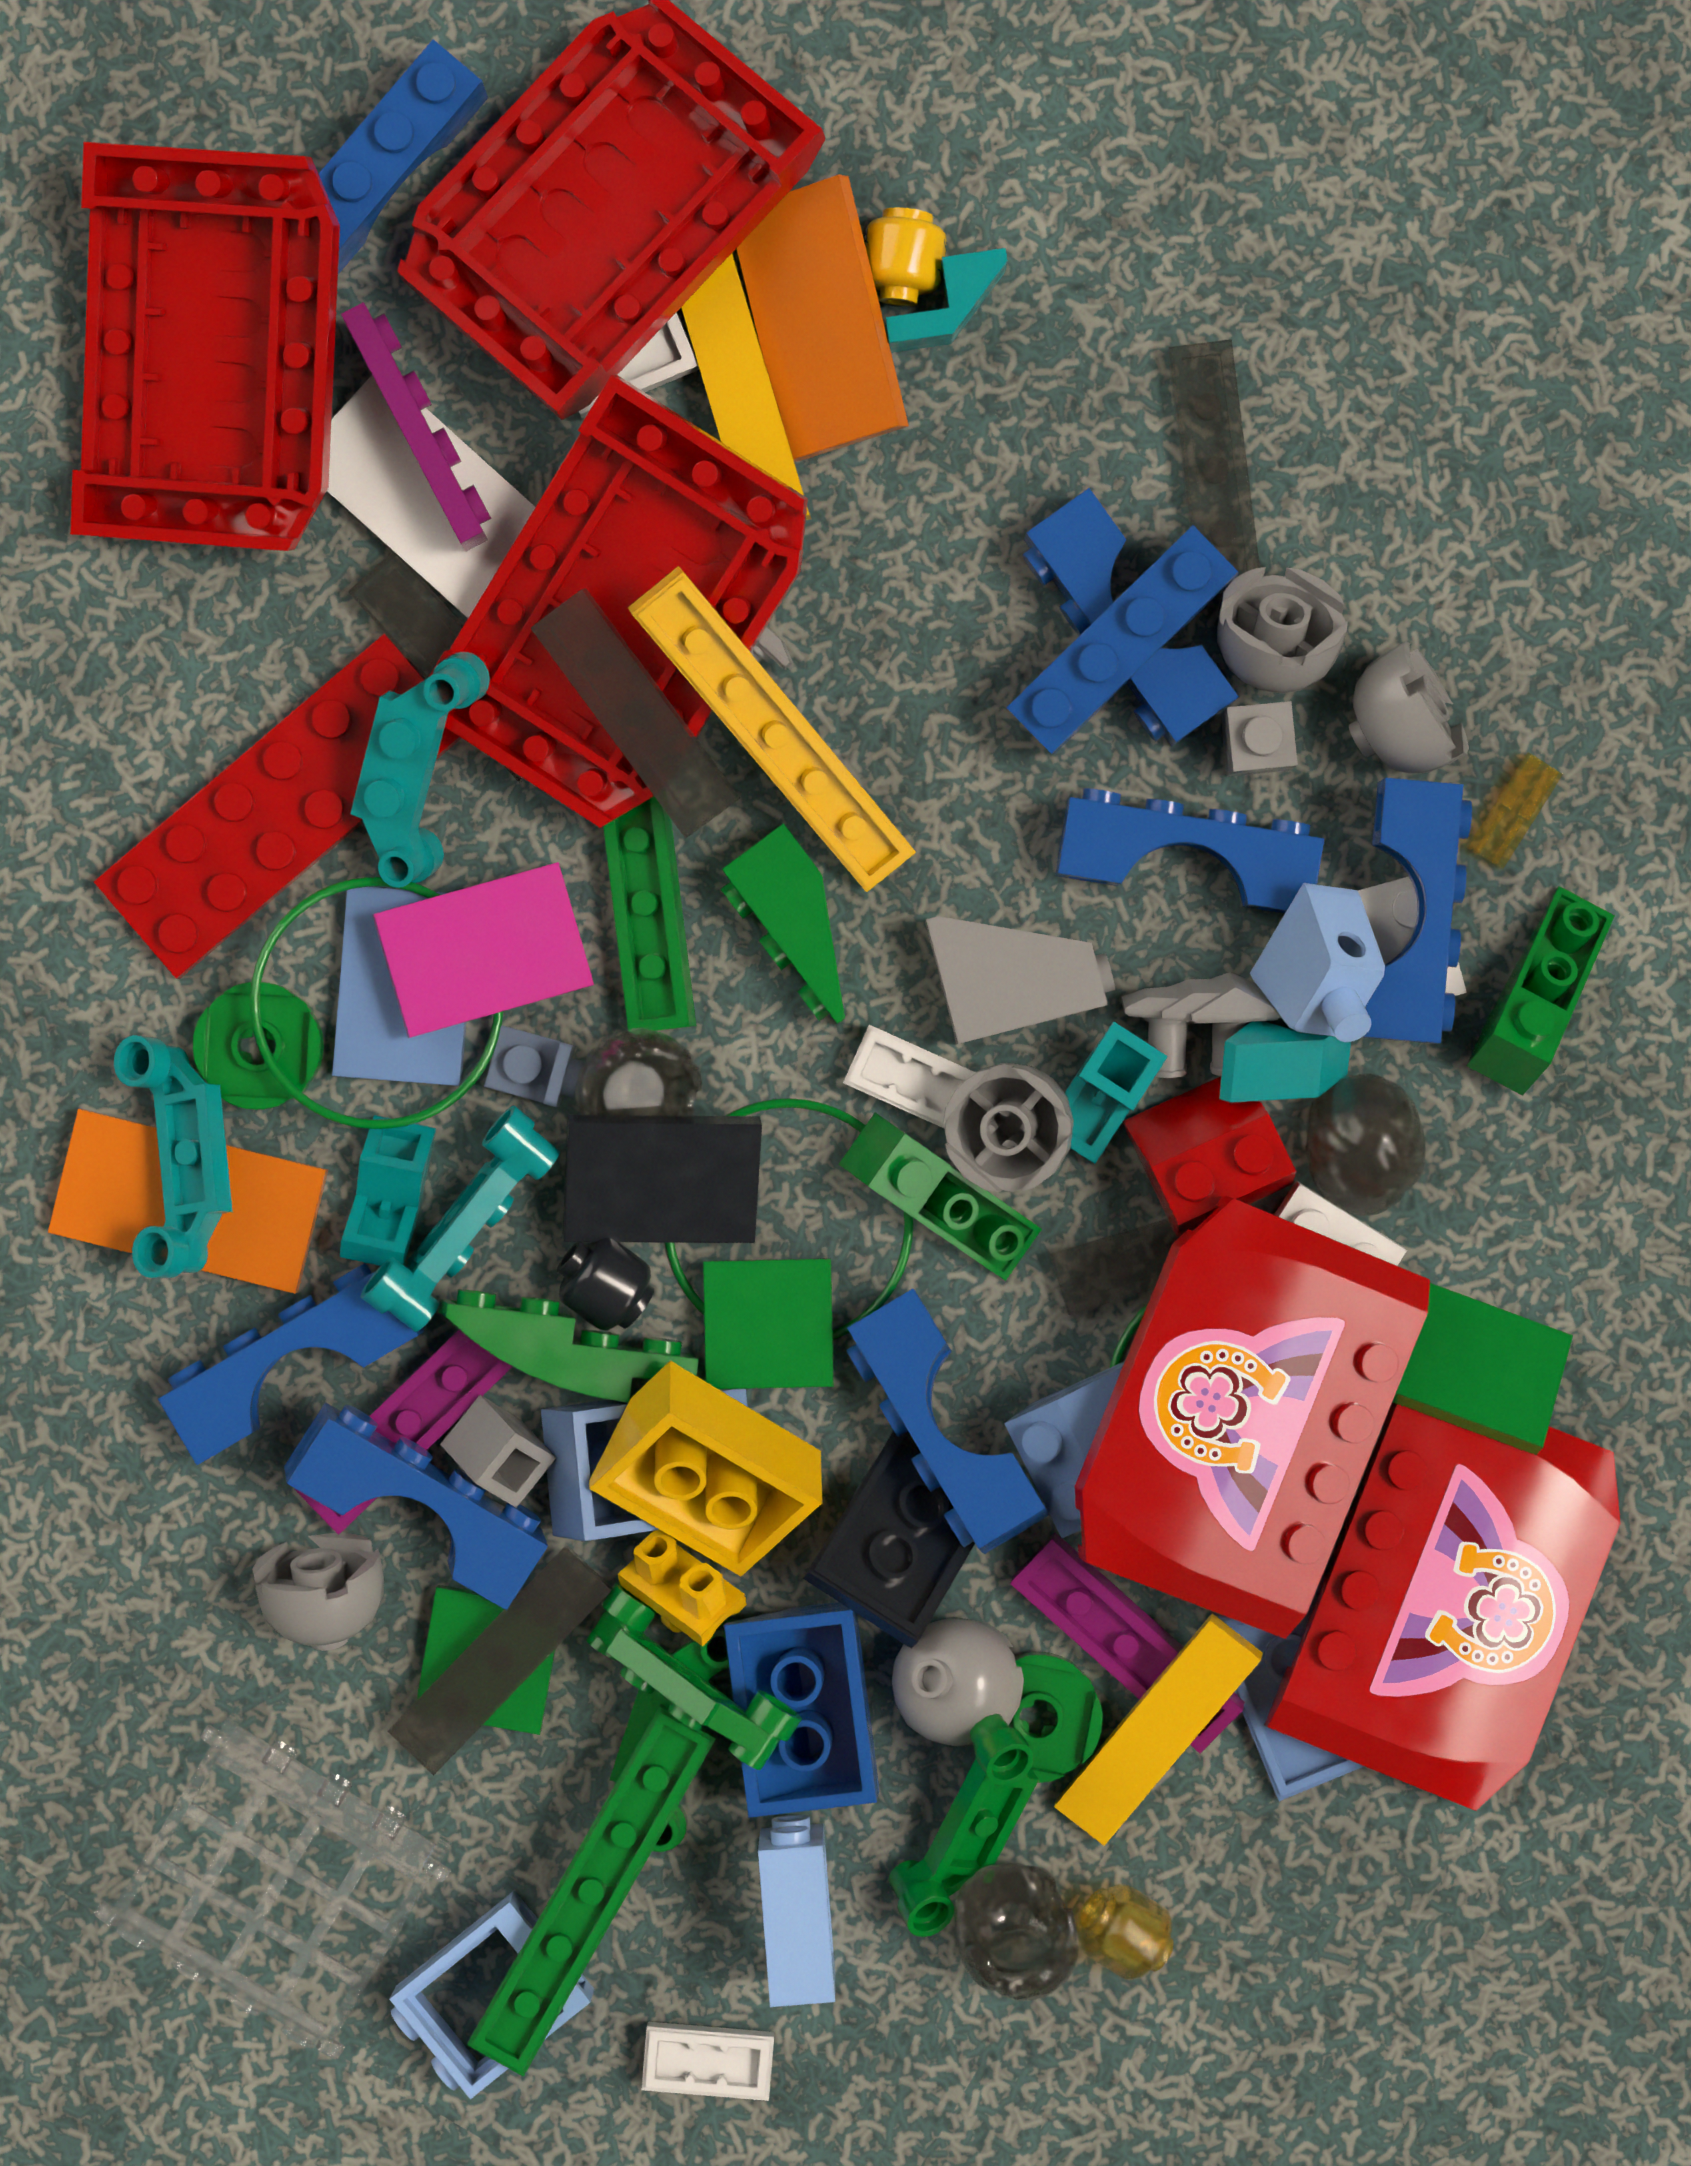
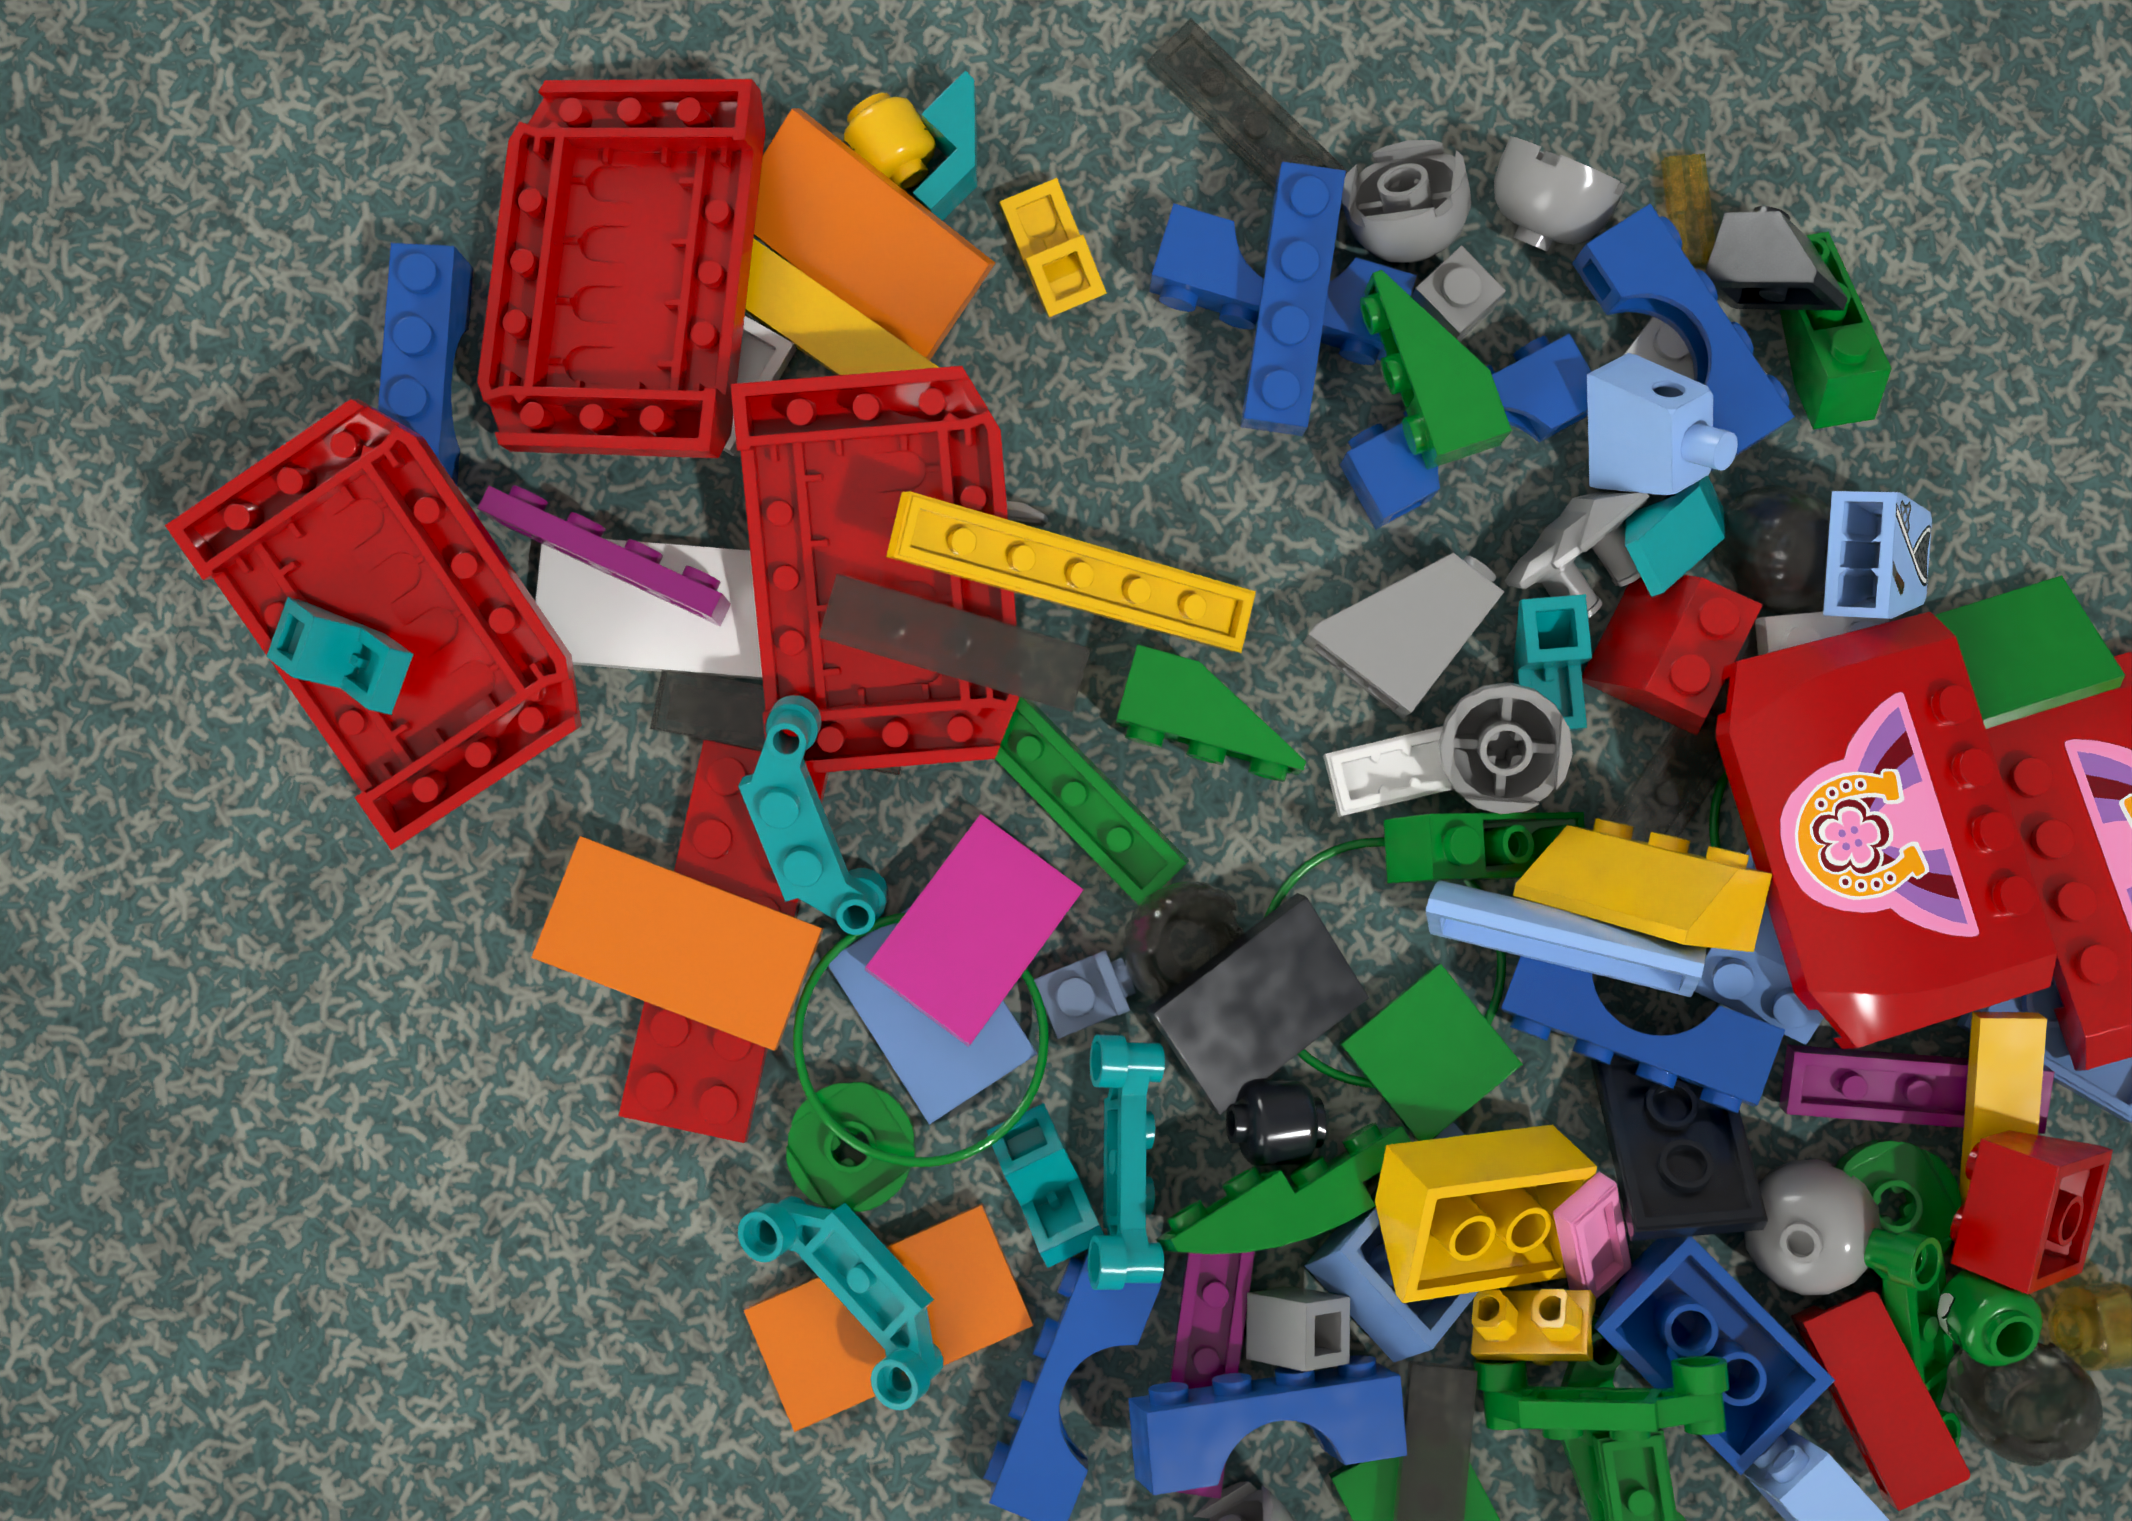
camera: 40 degrees left, 5 degrees down
none -> teal slope [266,597,413,715]
none -> orange tile [531,836,824,1051]
none -> yellow slope [998,178,1107,318]
none -> green slope [1360,270,1512,470]
none -> light blue slope [1426,880,1706,997]
none -> yellow slope [1513,818,1772,952]
none -> bright pink tile [1553,1172,1632,1299]
none -> slope [1705,206,1848,311]
none -> red panel [1791,1290,1970,1511]
none -> light blue torso [1823,491,1932,619]
none -> green head [1936,1270,2043,1367]
none -> red slope [1950,1130,2113,1295]

